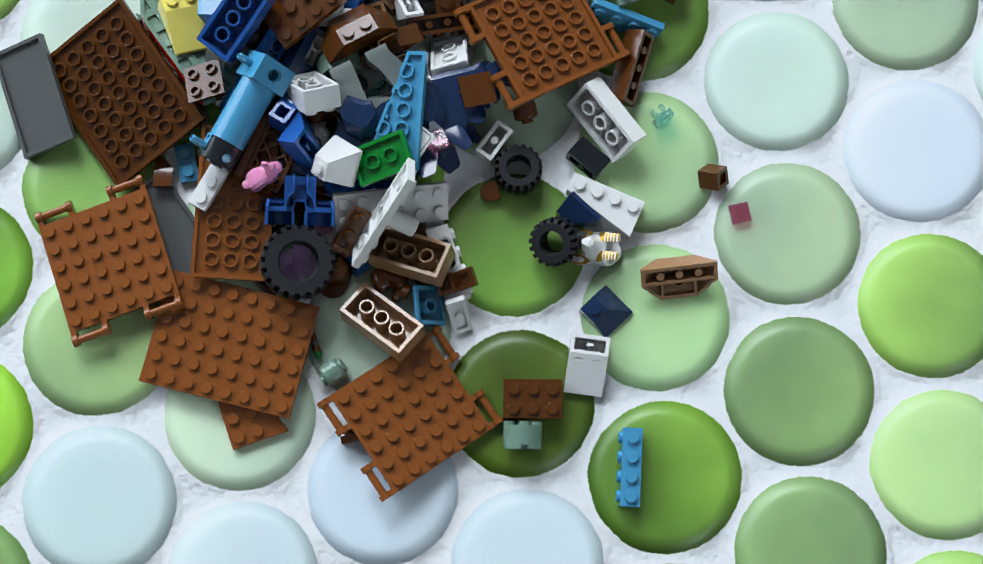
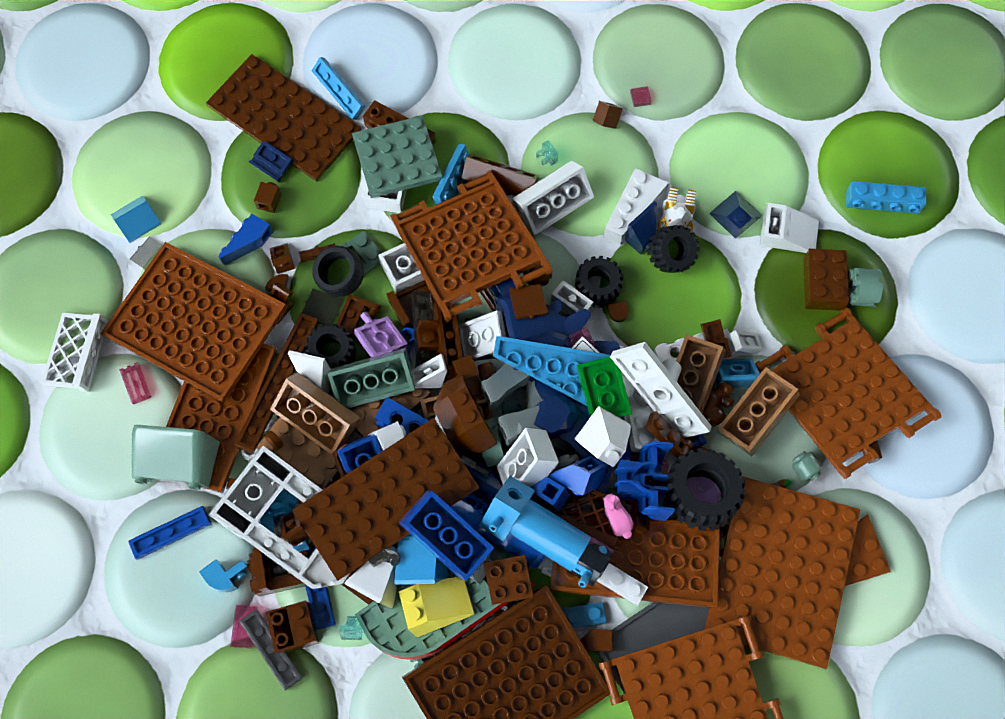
camera: 85 degrees left, 10 degrees down
black panel [565,136,611,181] -> none
medium nougat wedge [640,255,718,300] -> none

